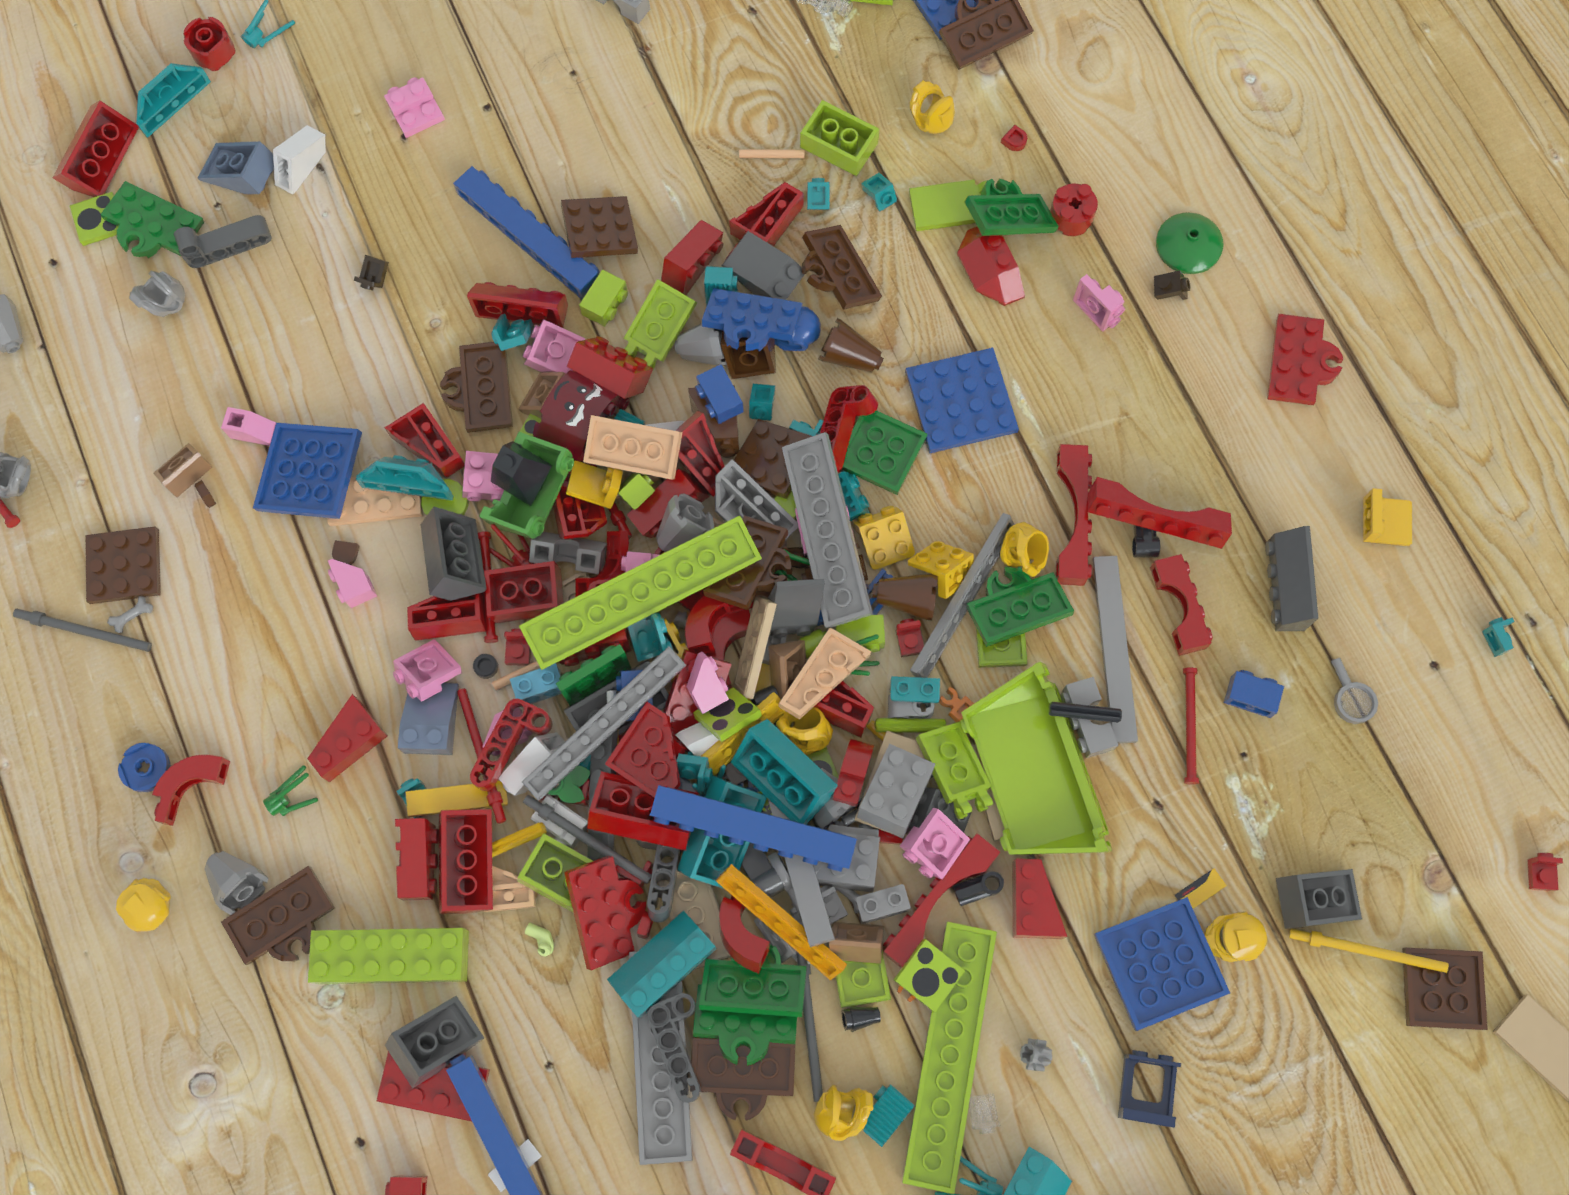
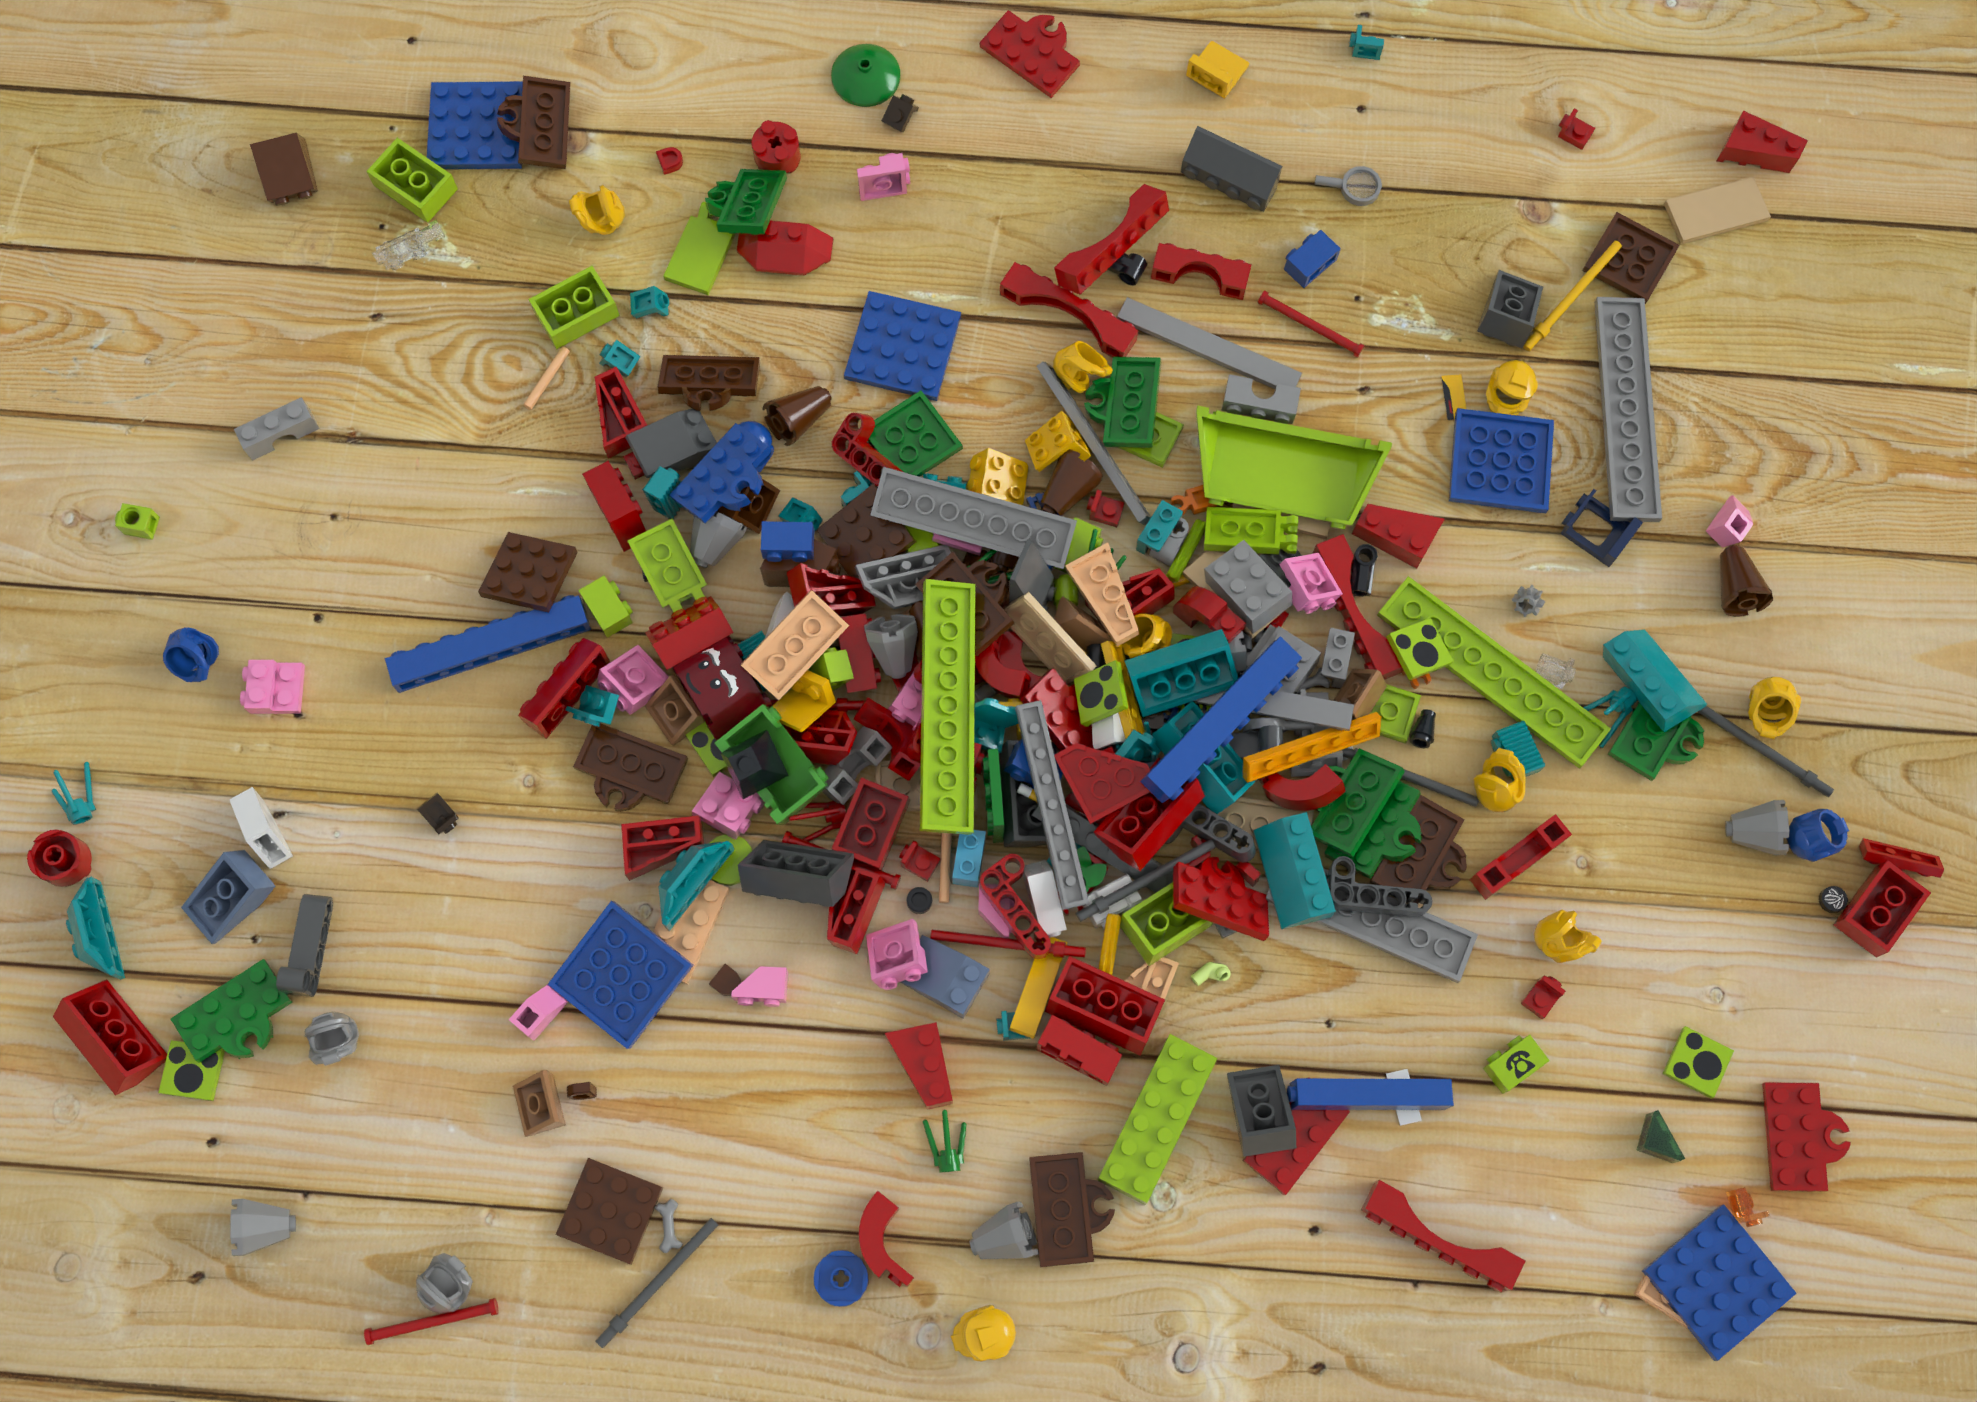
camera: 65 degrees left, 0 degrees up
bright pink slope [686,652,729,714] -> none
black axle [1049,702,1122,723] -> none
none -> blue helmet [163,627,219,682]
none -> light grey plate [1594,297,1662,522]

